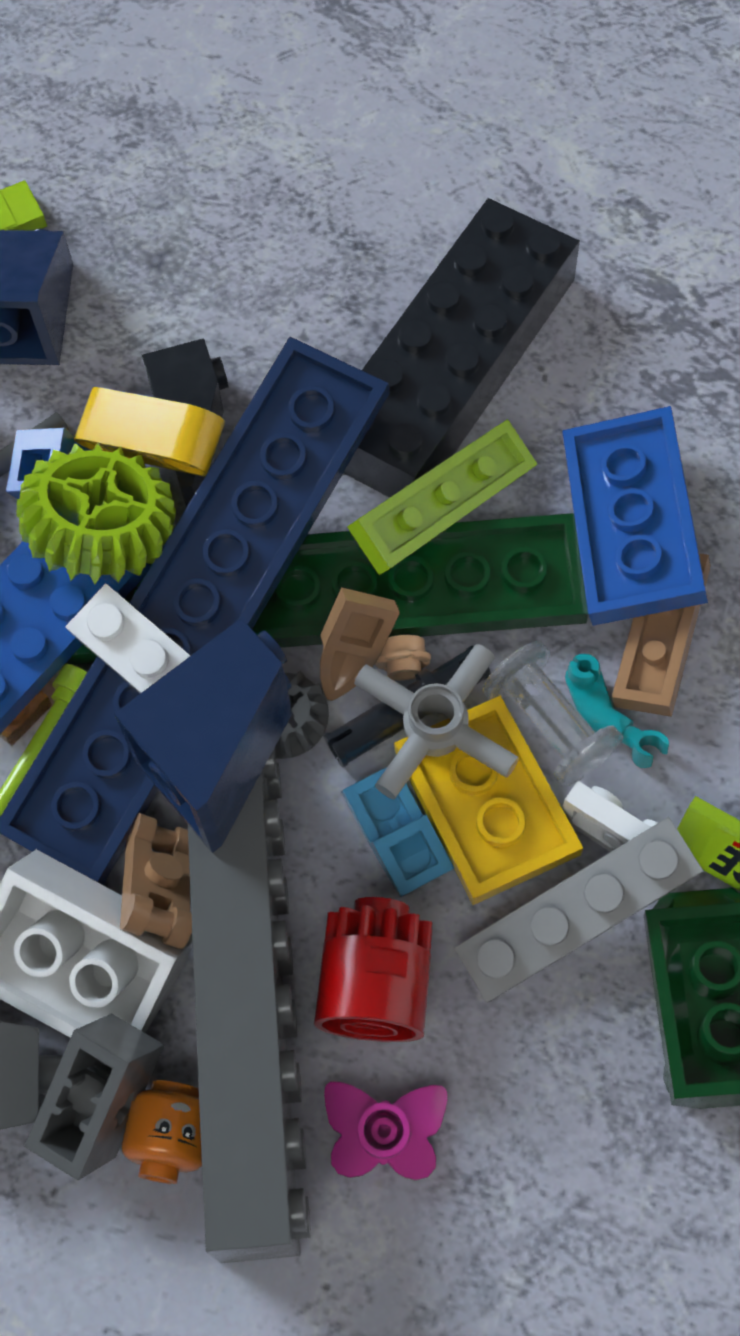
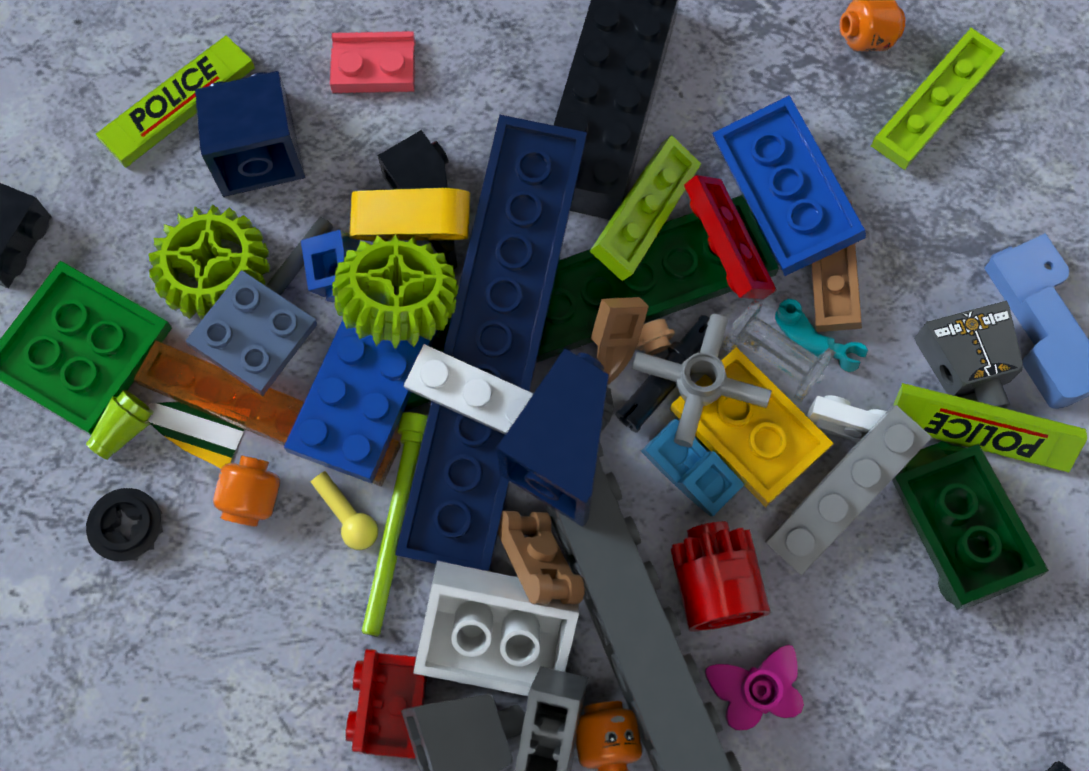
camera: 20 degrees left, 5 degrees up
none -> coral plate [330,31,415,93]
none -> red plate [684,175,777,300]

